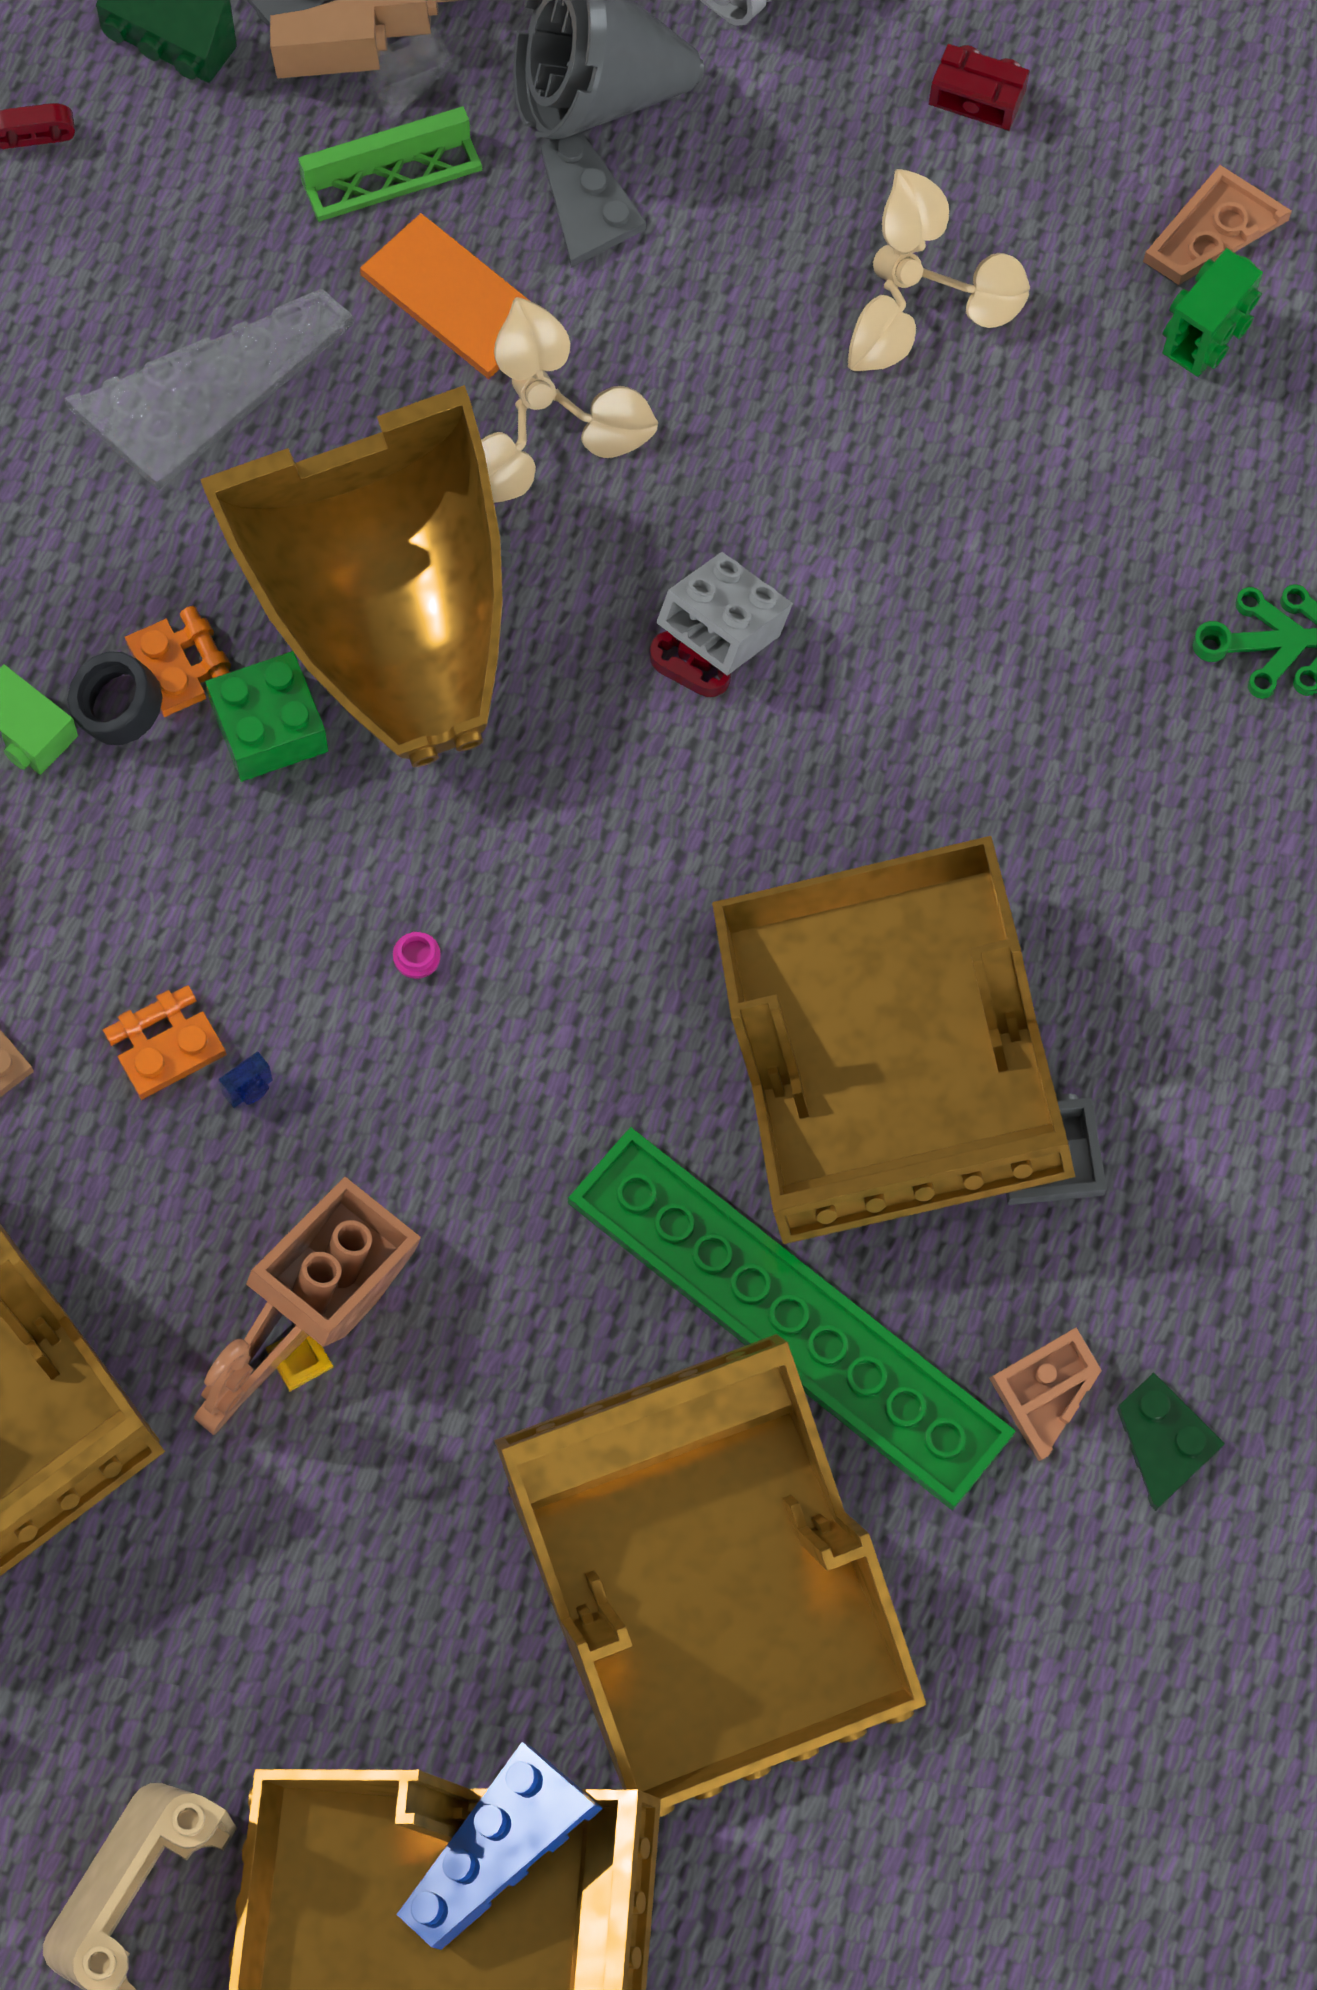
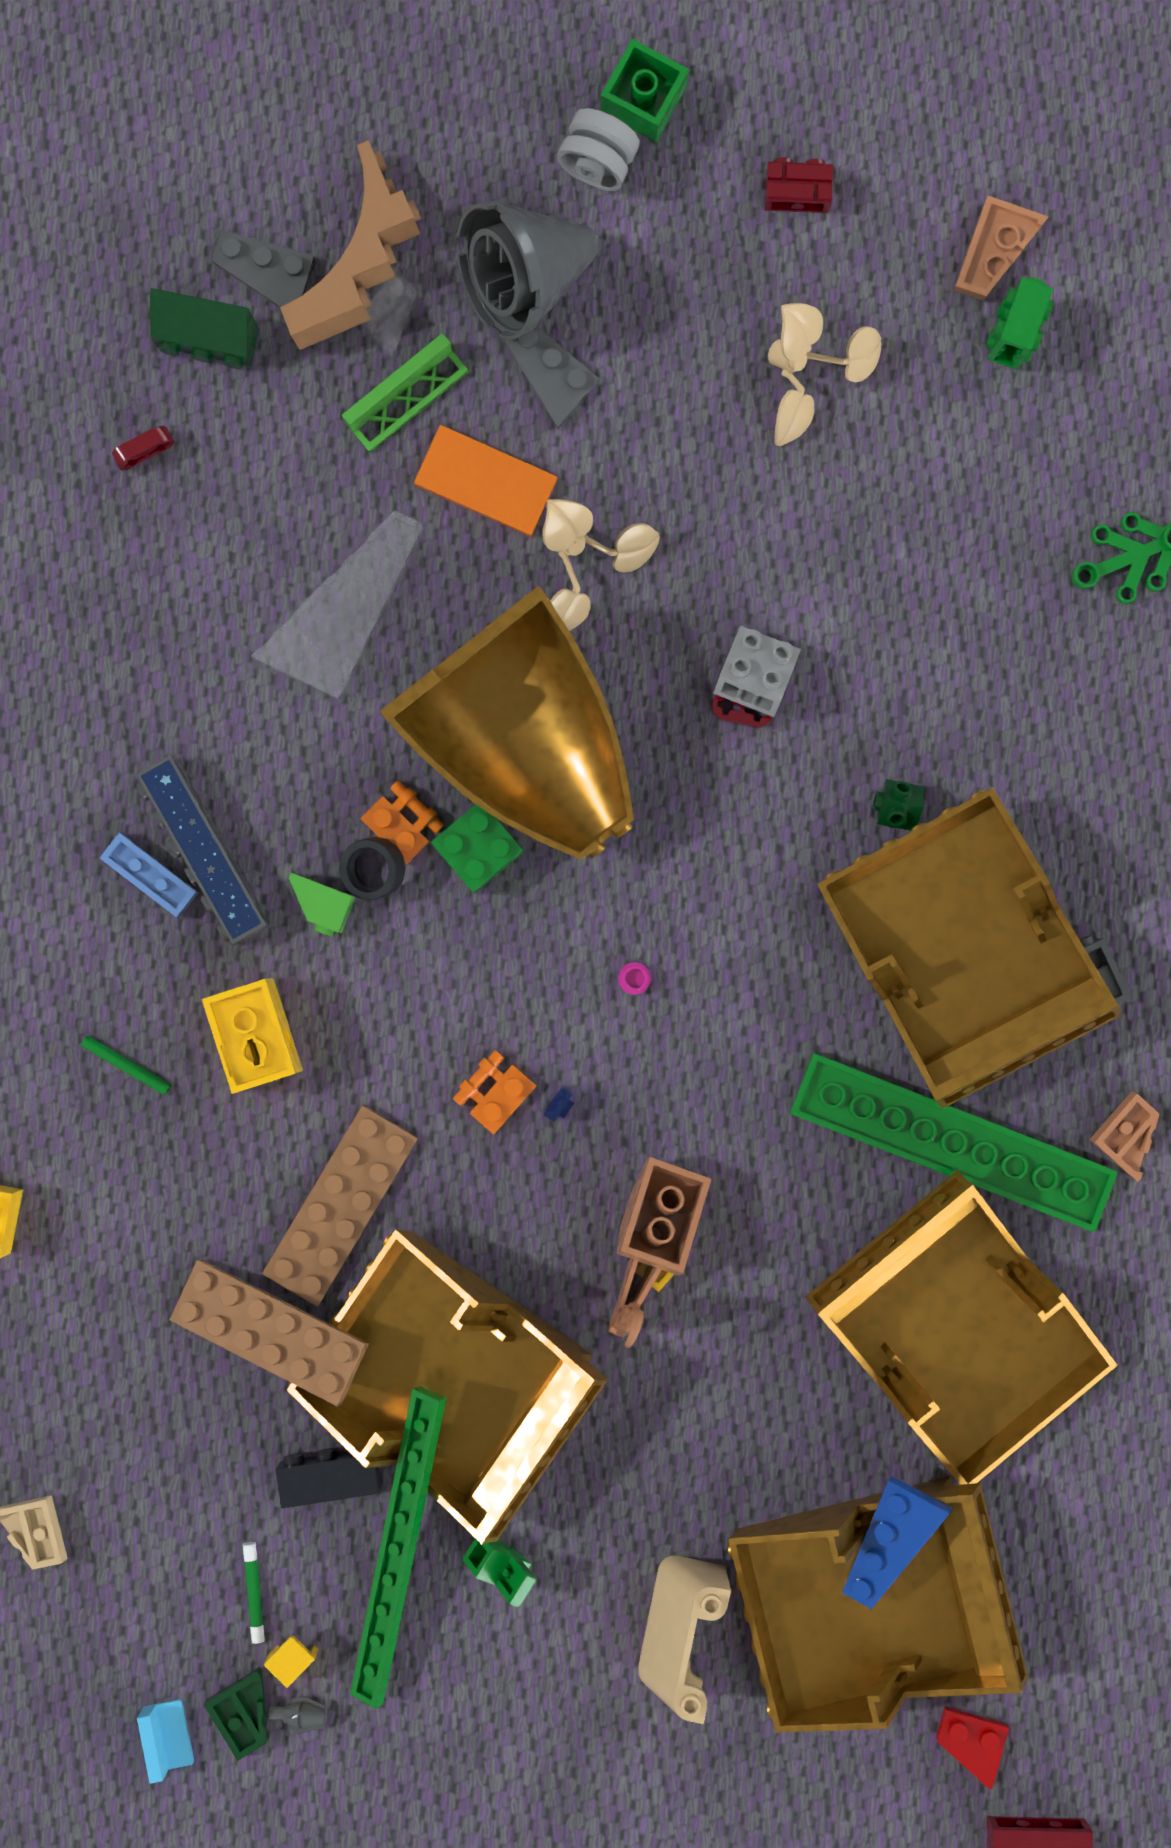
camera: 15 degrees left, 20 degrees up
none -> dark green brick [873,779,924,831]

